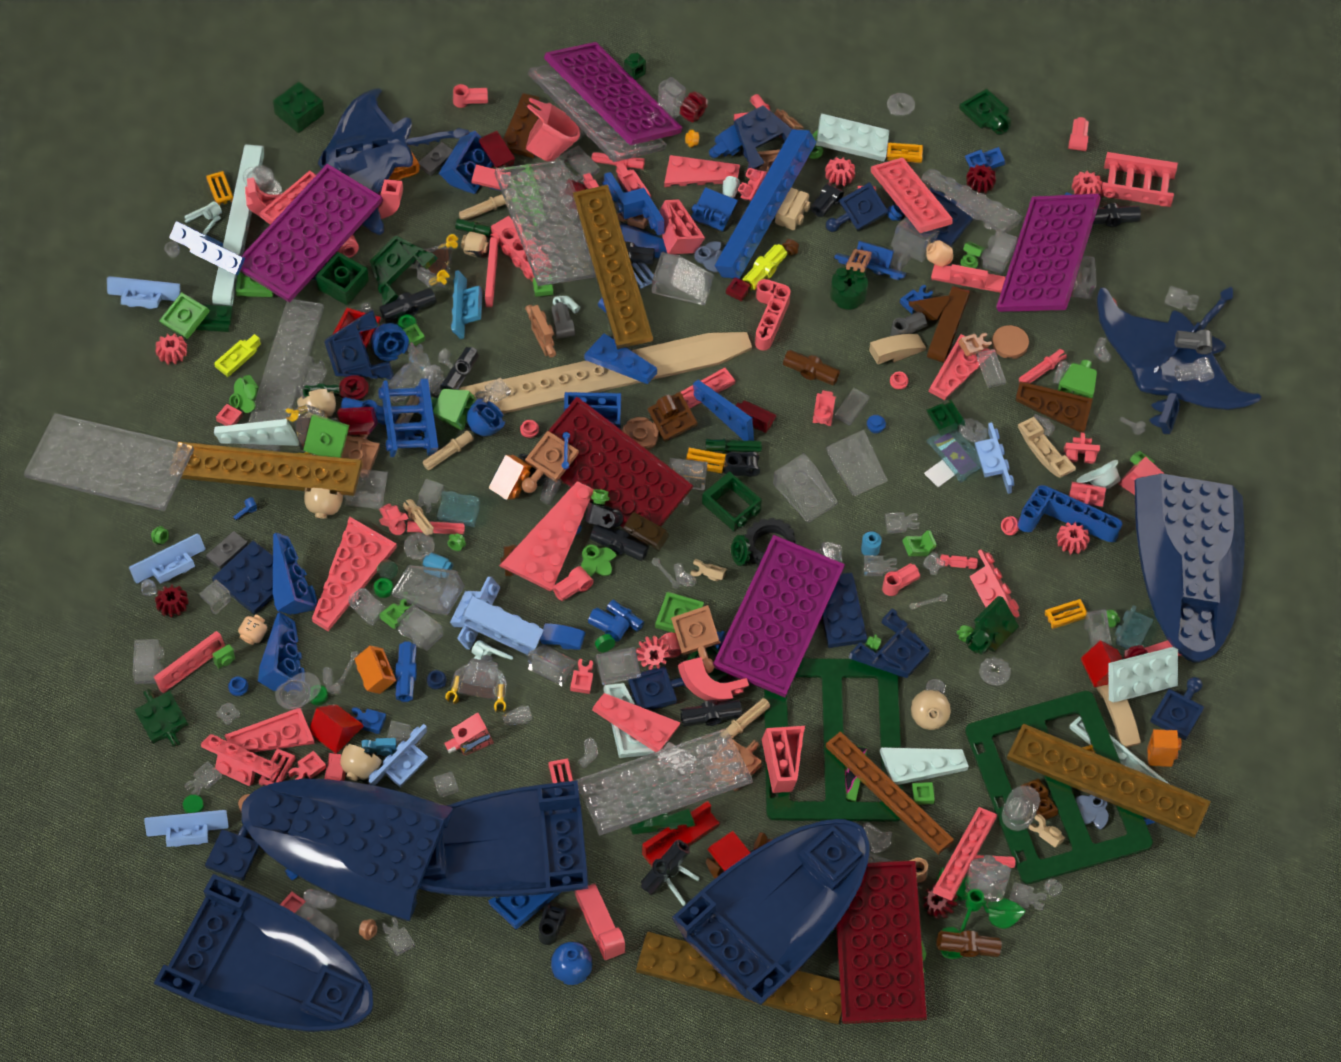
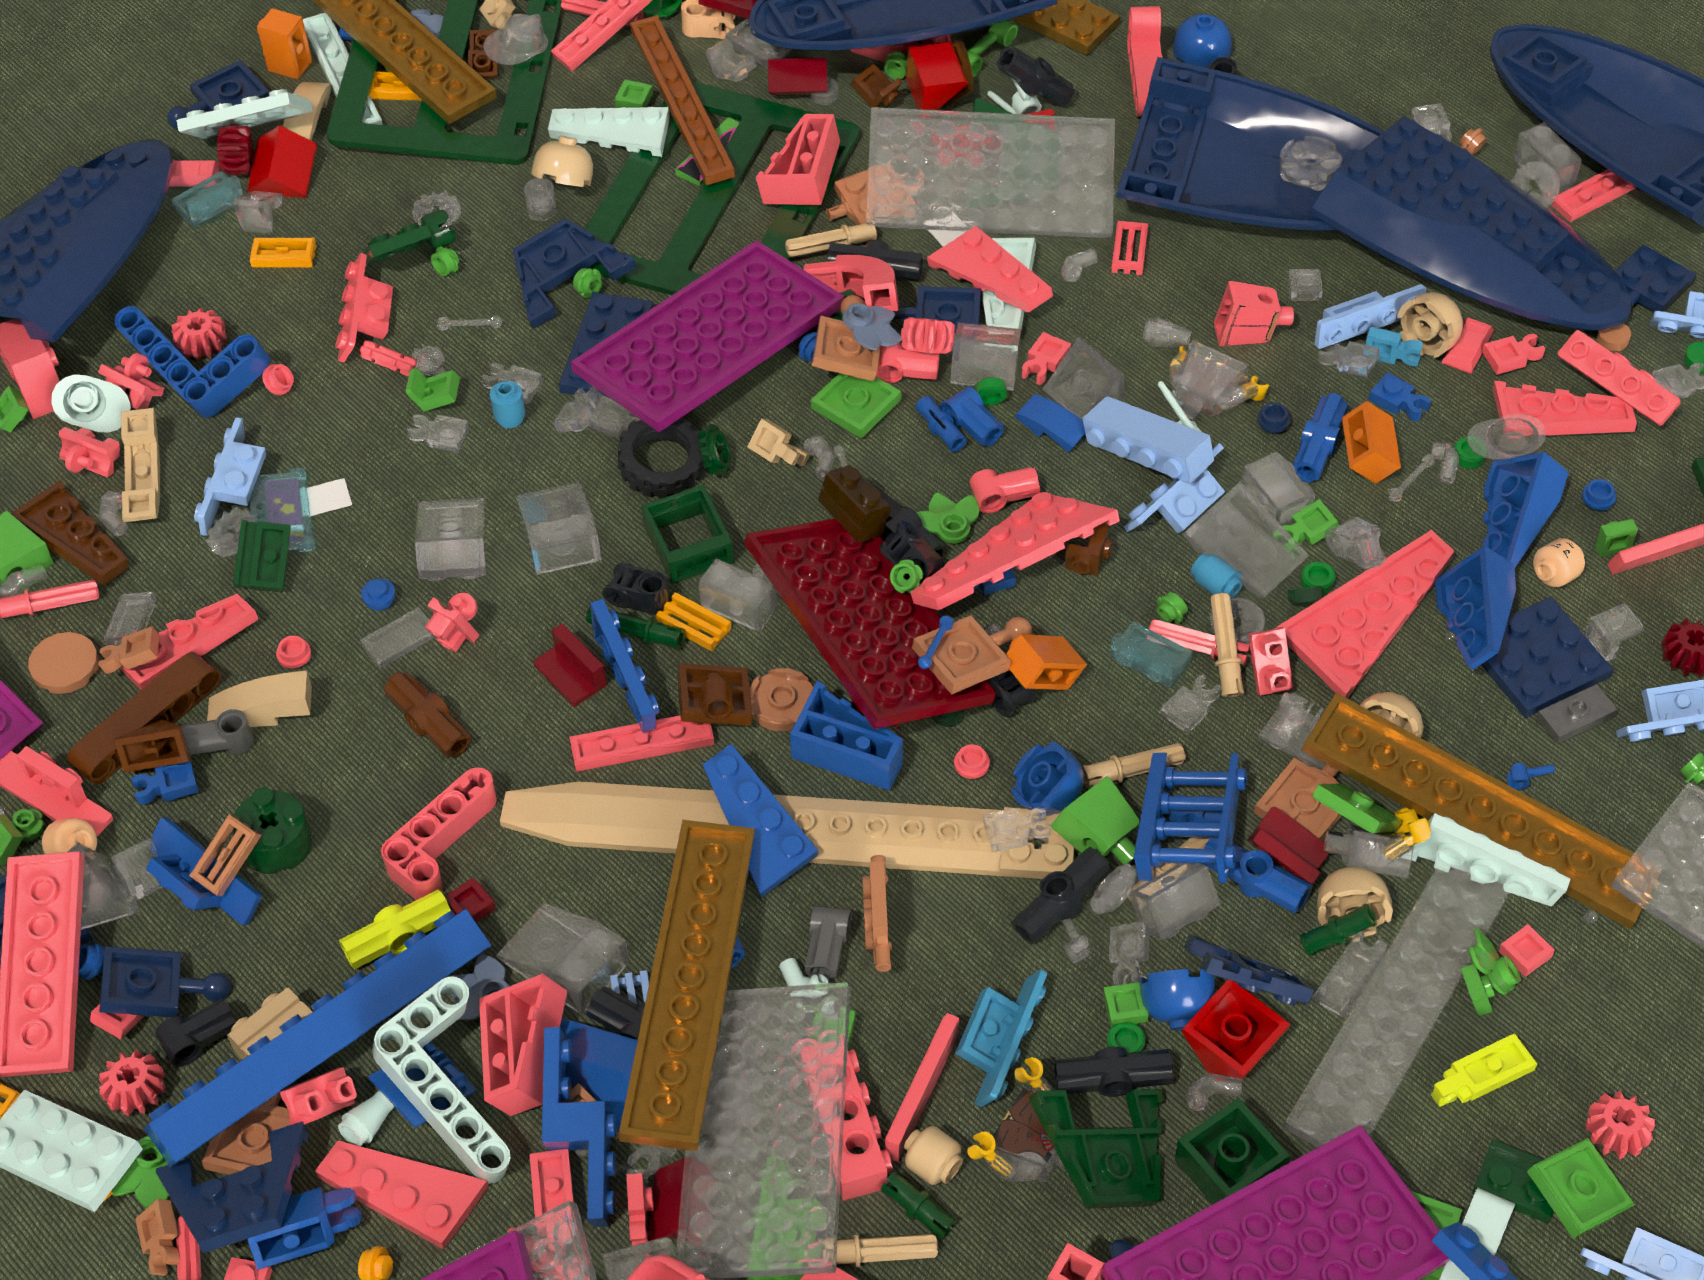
camera: 155 degrees left, 5 degrees down
clear plate [216,703,240,725] -> none
coral tile [259,748,296,786] -> none
red slope [309,704,364,754] -> none
dark red gear [339,375,369,400] -> none
reddish brown plate [782,239,799,256] -> none
coral piece [882,563,920,596] -> none
bright green plate [1101,610,1120,627] -> none
none -> light aqua beam [372,976,510,1184]
none -> sand blue plate [842,303,902,350]
none -> clear plate [1279,136,1342,191]

